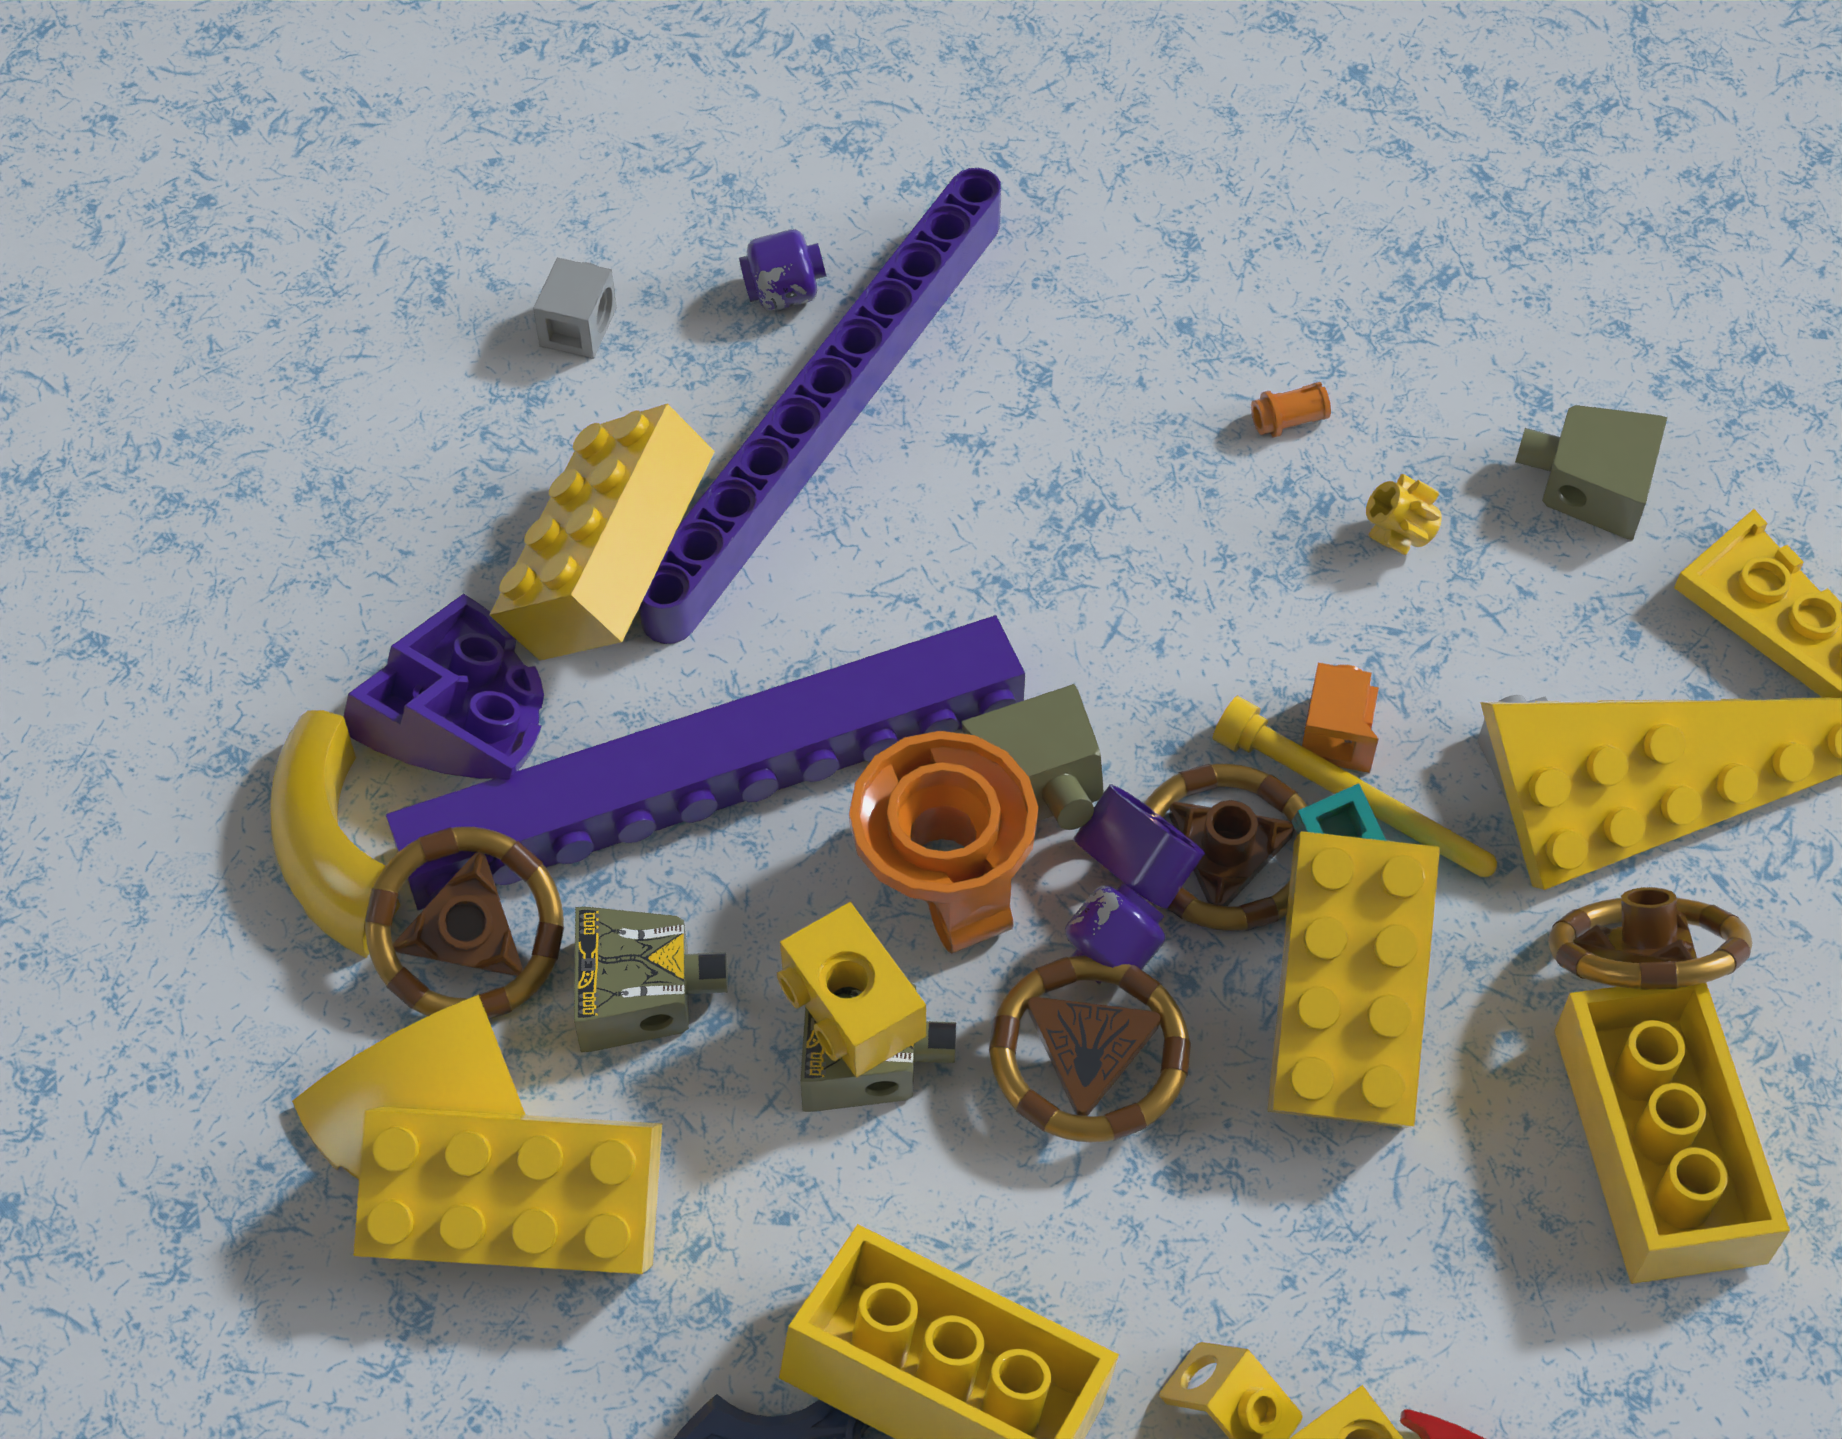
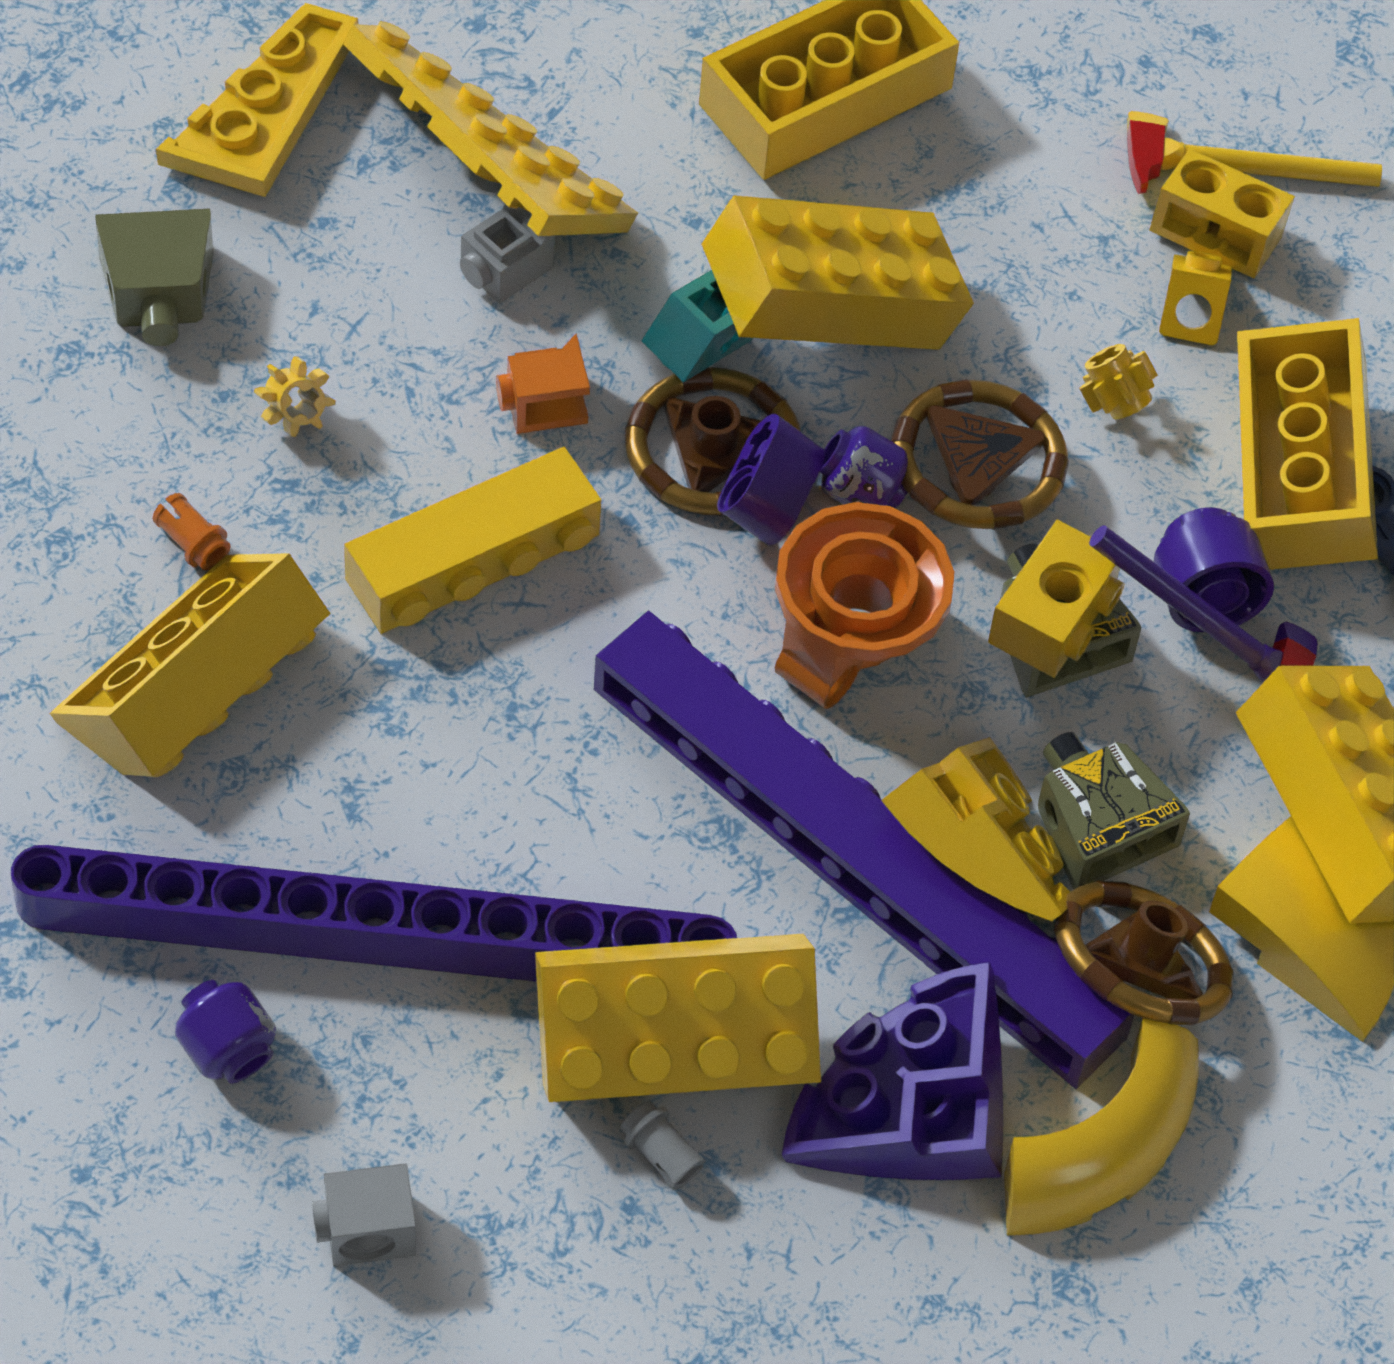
camera: 120 degrees left, 0 degrees up
olive torso [962,684,1104,830] -> none
yellow piece [1212,695,1497,877] -> none
reddish brown piece [1548,887,1753,990] -> none
none -> yellow slope [49,553,331,777]
none -> yellow brick [344,446,602,634]
none -> light grey pin [620,1101,706,1190]
none -> yellow brick [881,737,1070,921]
none -> yellow gear [1079,344,1158,419]
none -> dark purple piece [1089,525,1318,683]
none -> dark purple piece [1153,507,1274,633]

